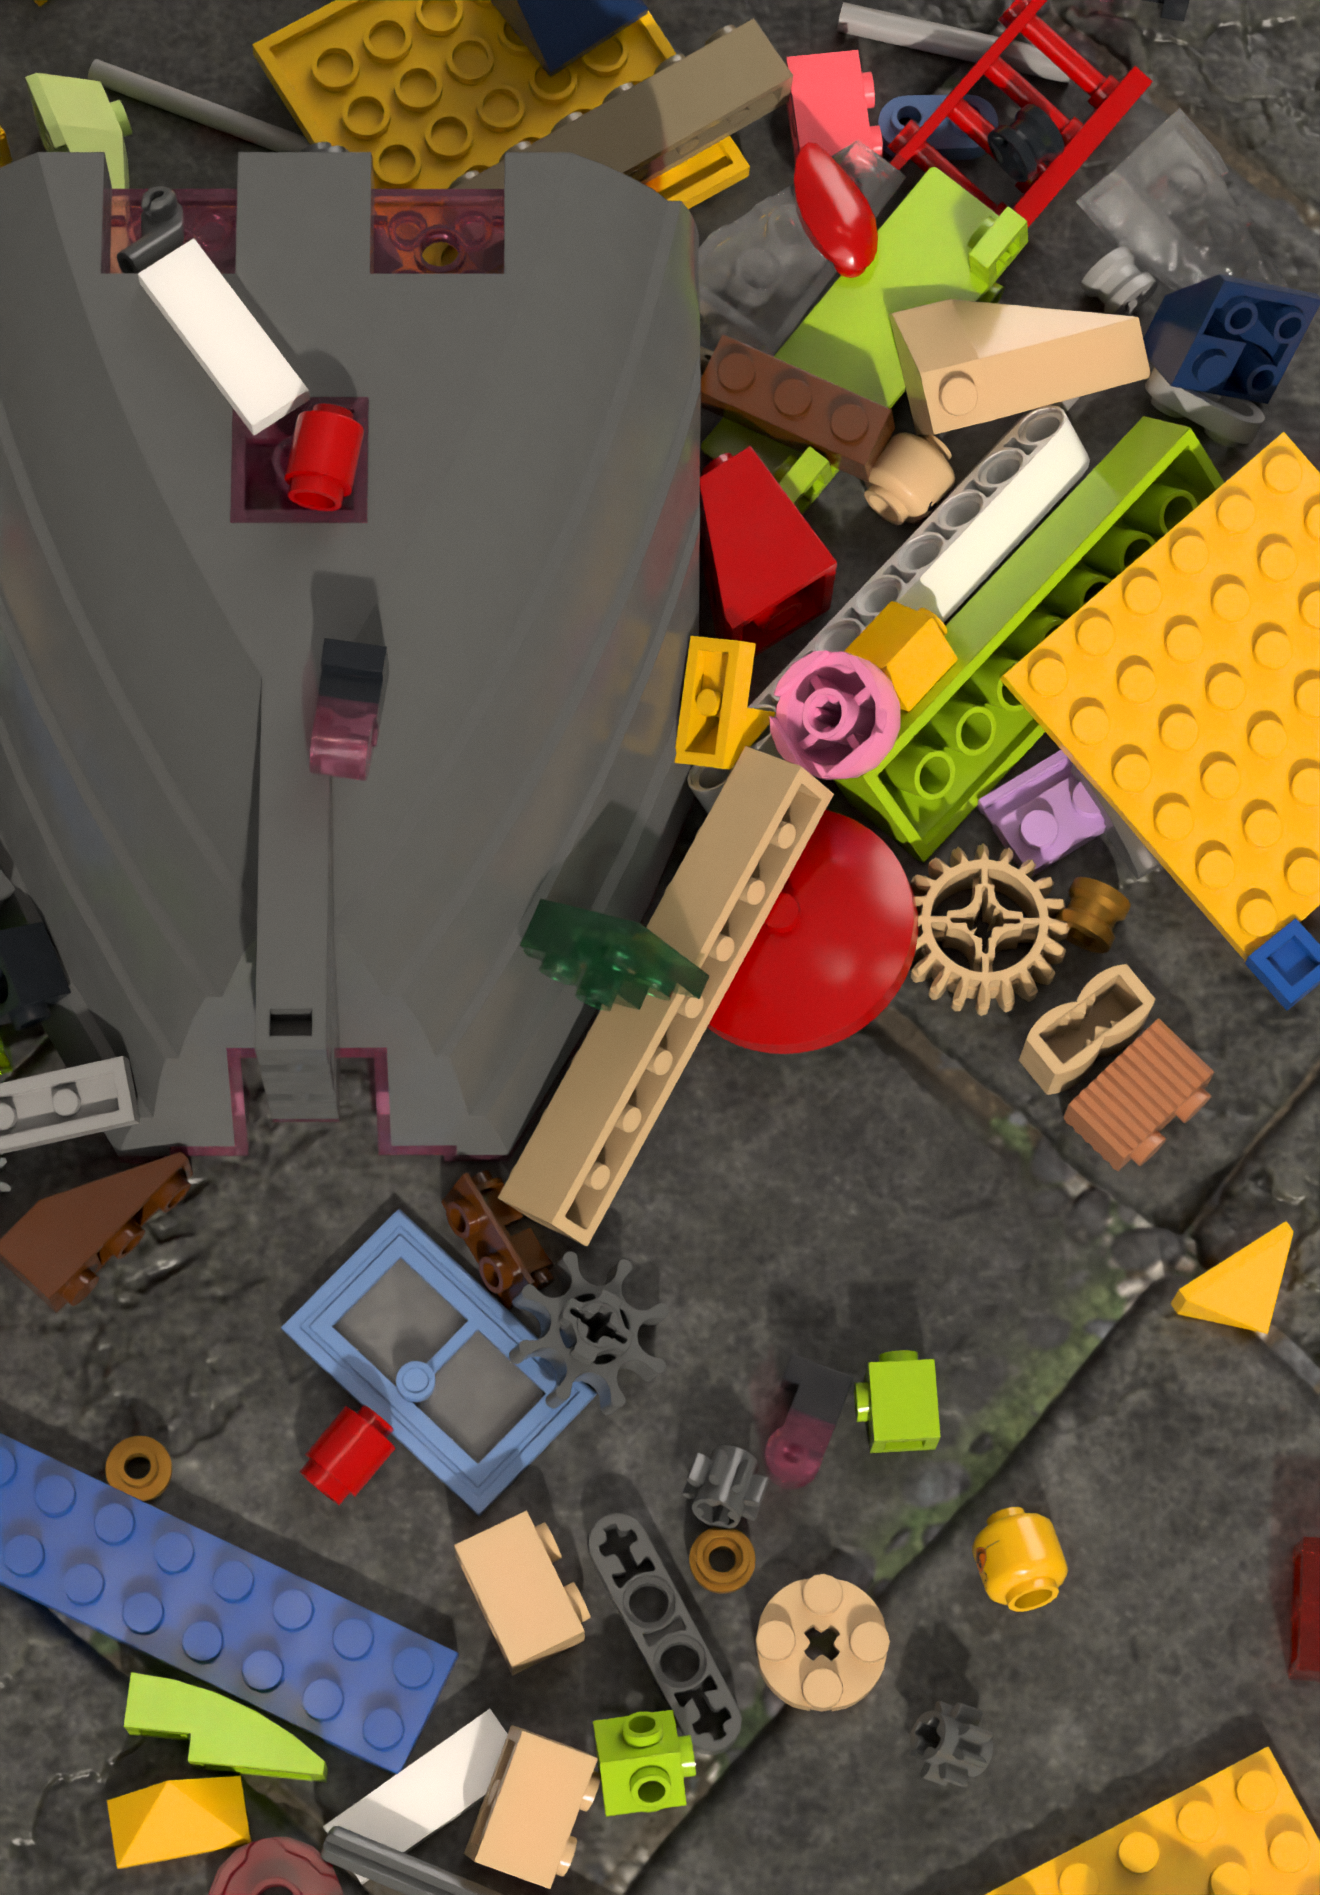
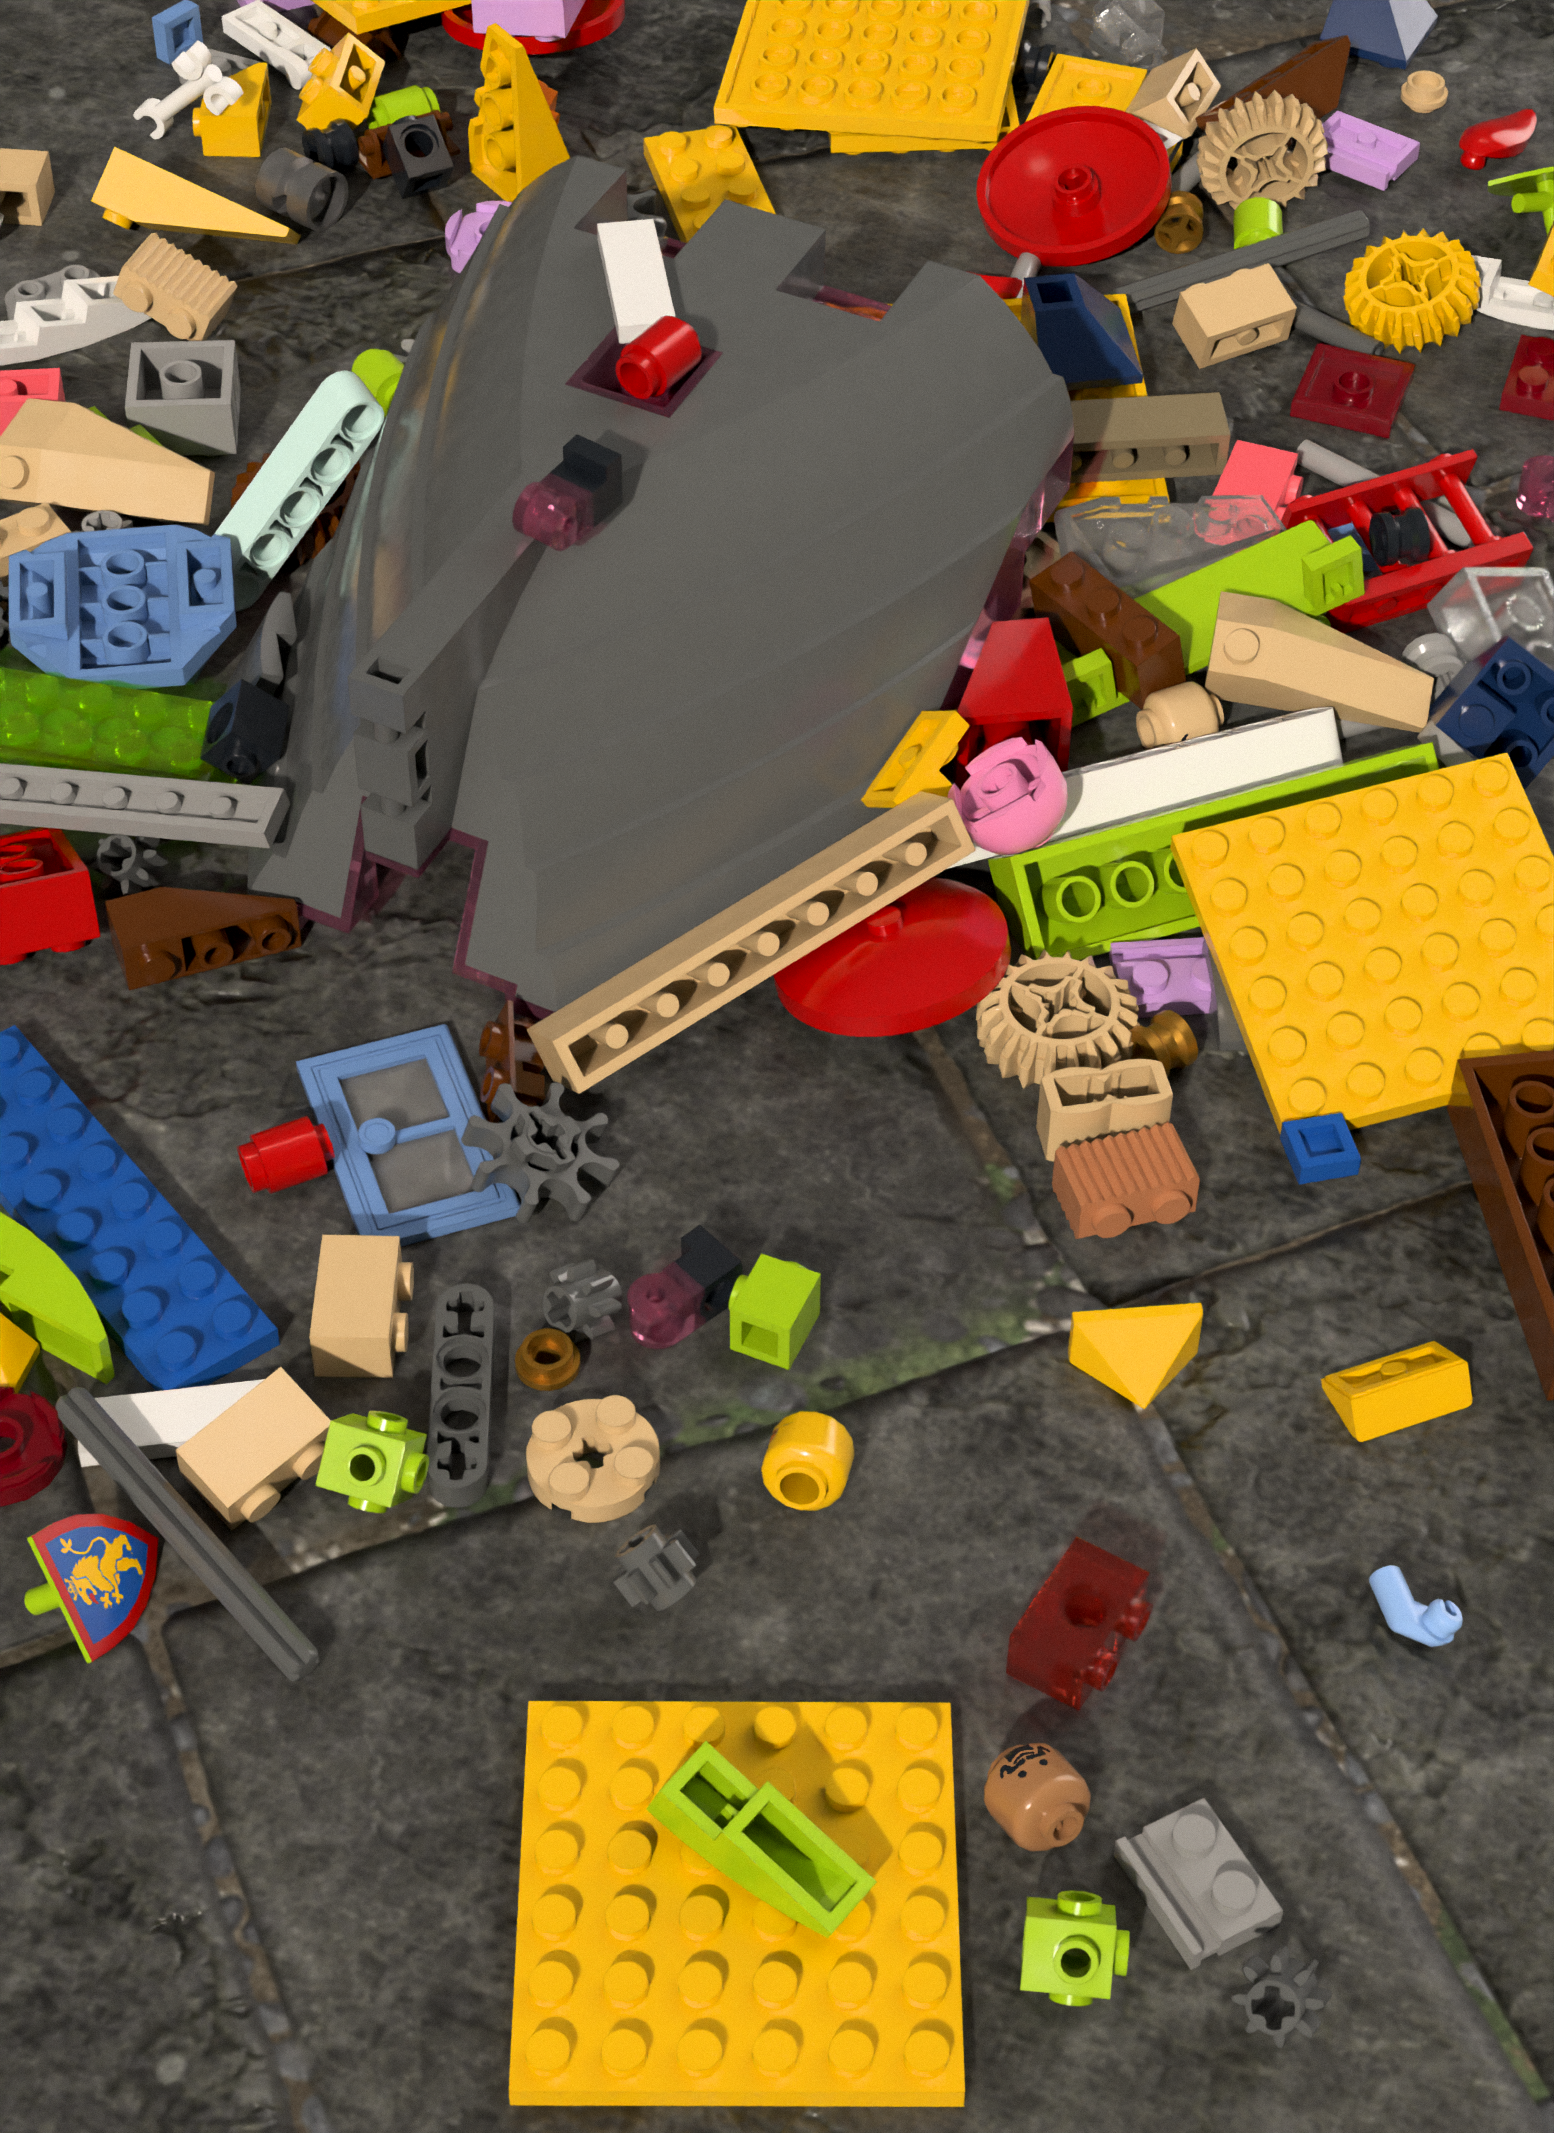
camera: 30 degrees right, 25 degrees down
pearl gold plate [105,1436,173,1502] -> none
clear green plate [520,899,709,1011] -> none
red arm [794,142,878,278] -> none
yellow brick [844,601,958,712] -> none

